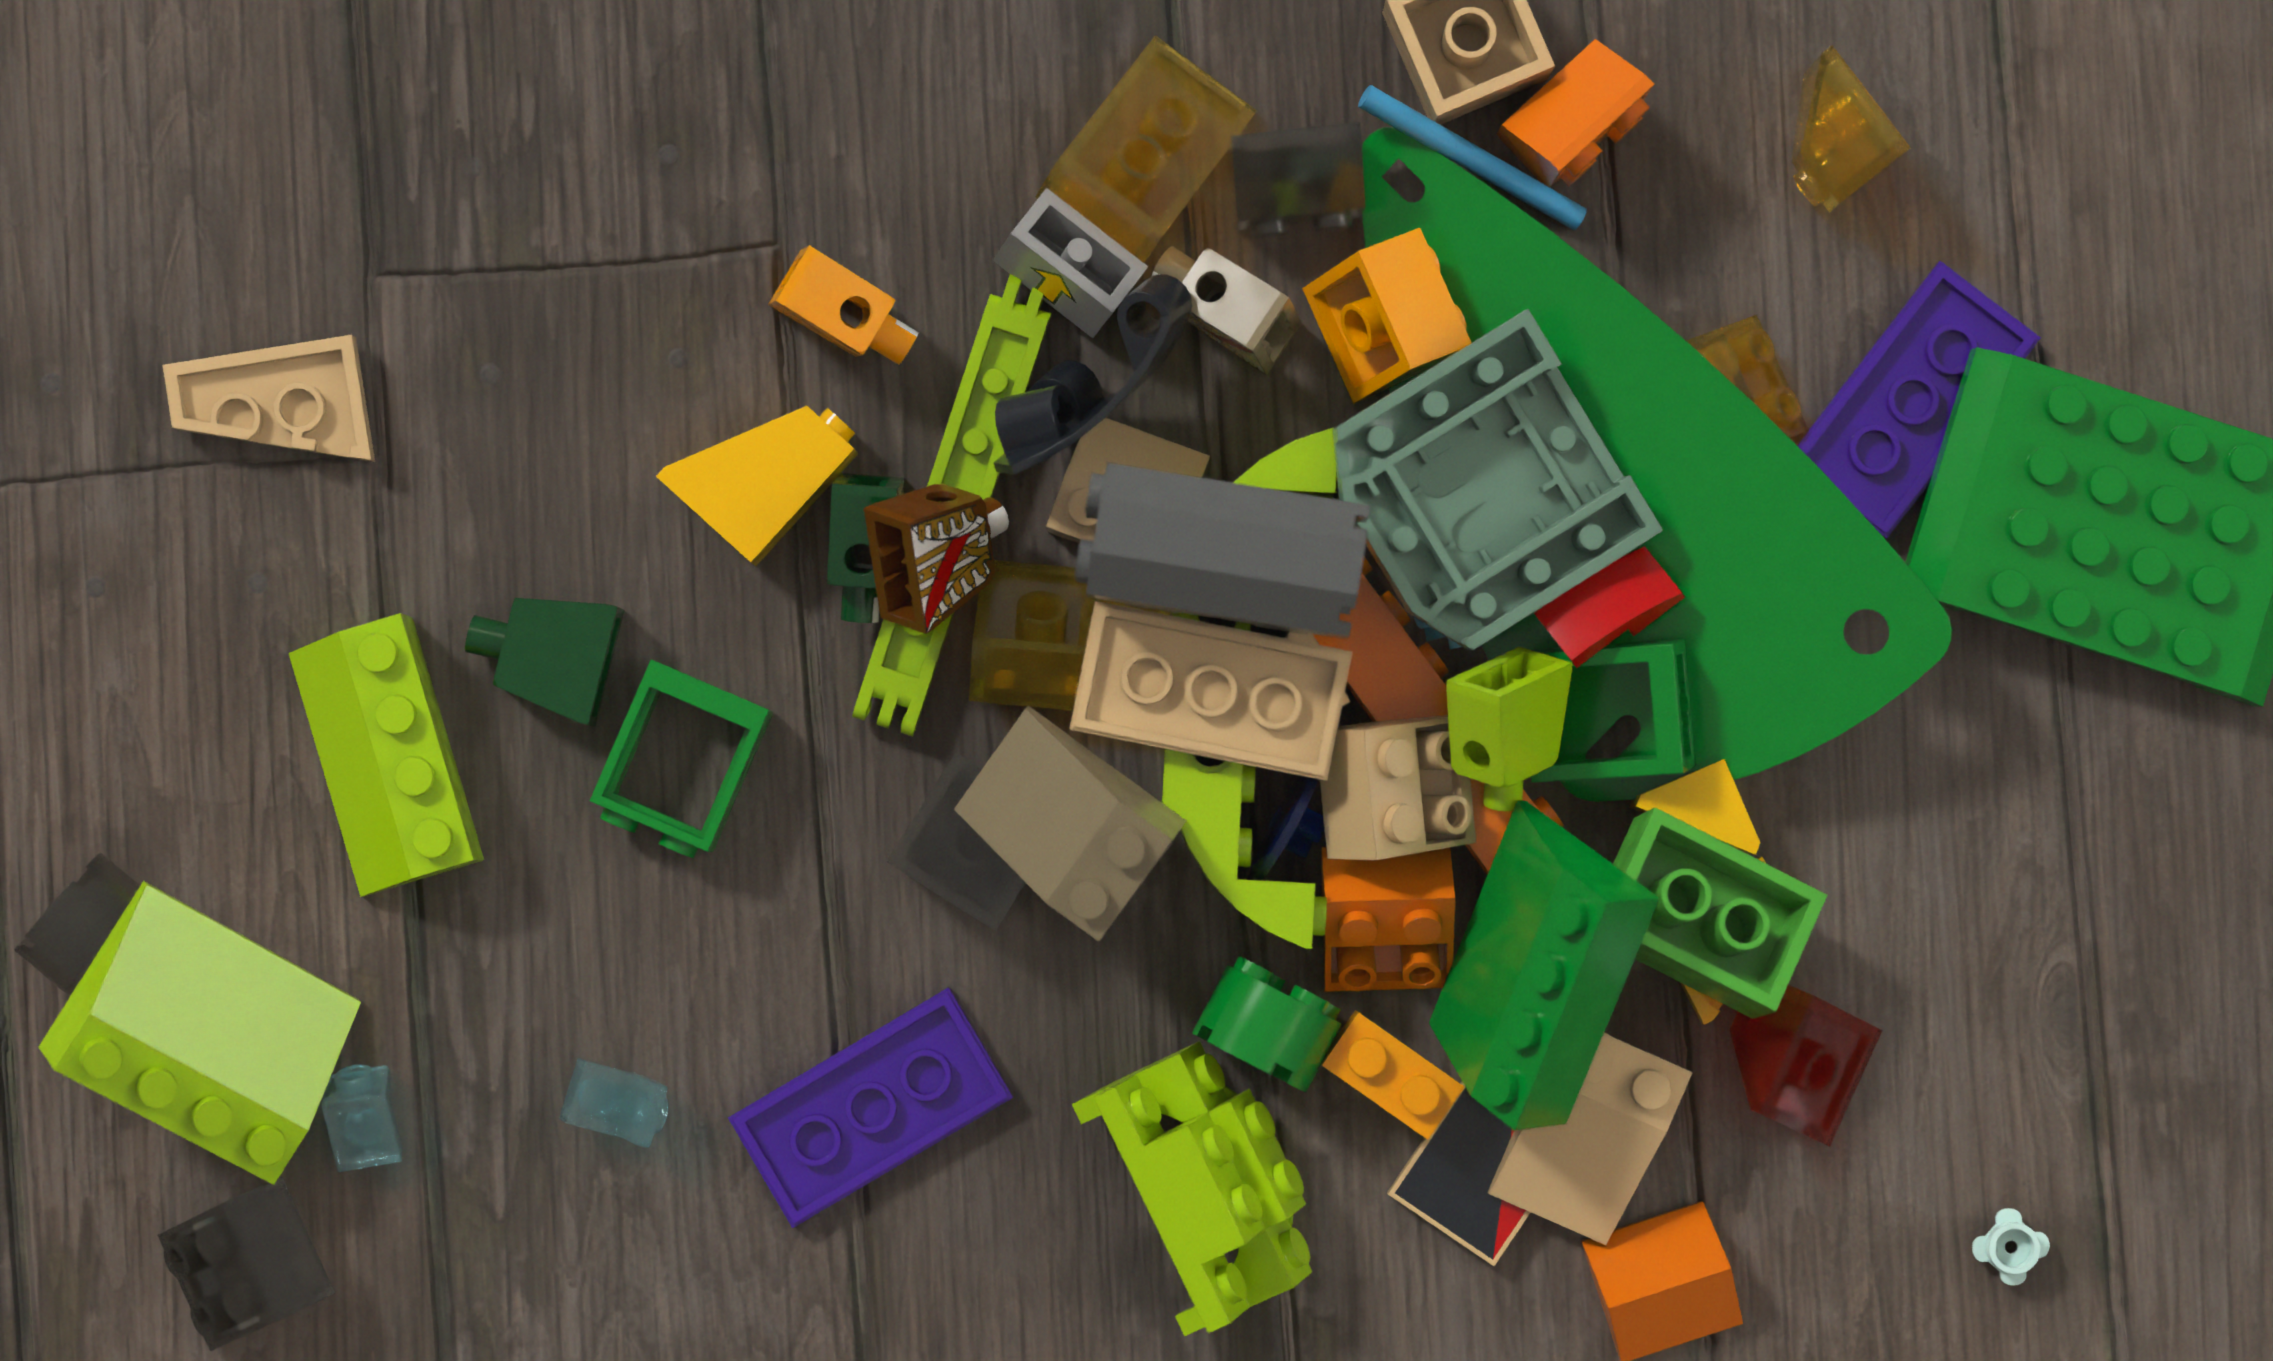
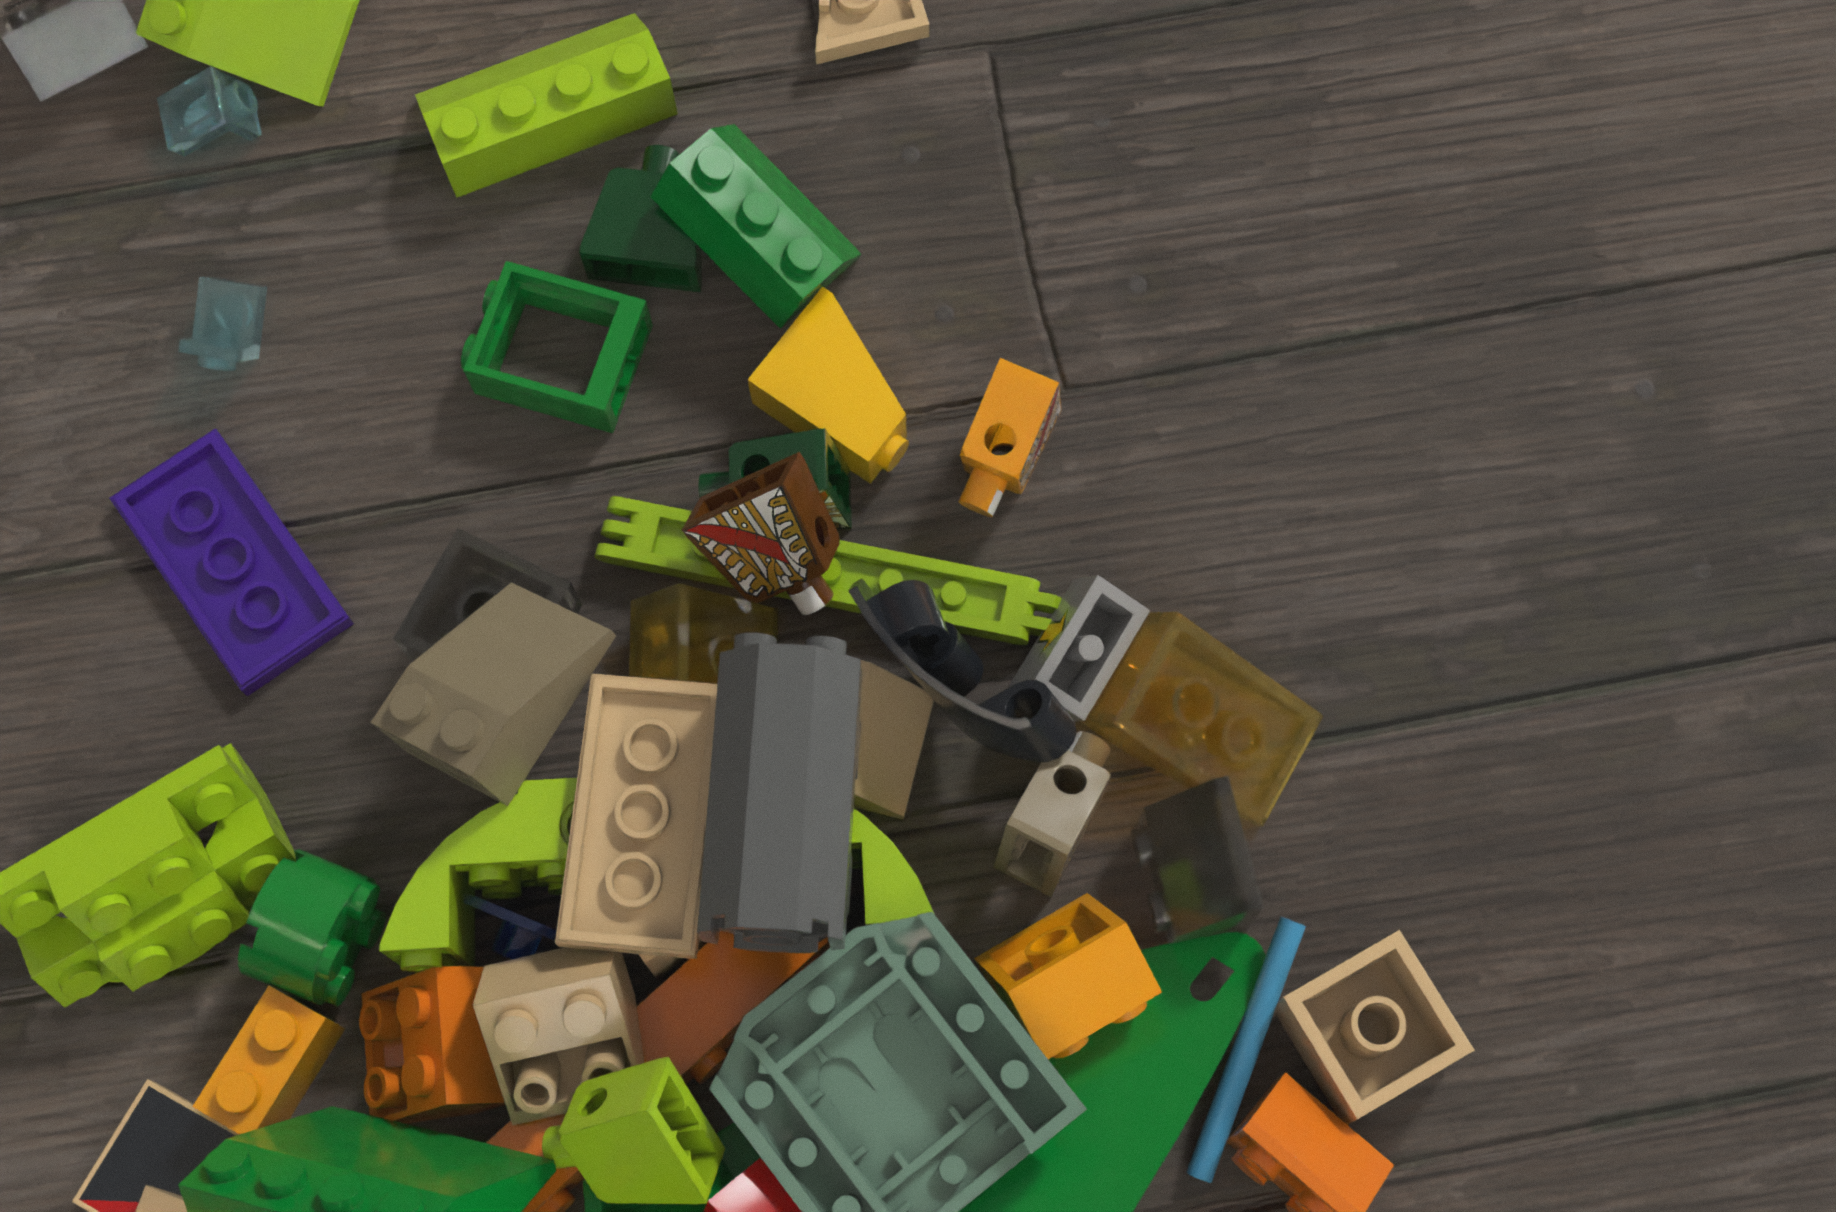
camera: 85 degrees right, 15 degrees down
none -> green slope [651,124,862,329]

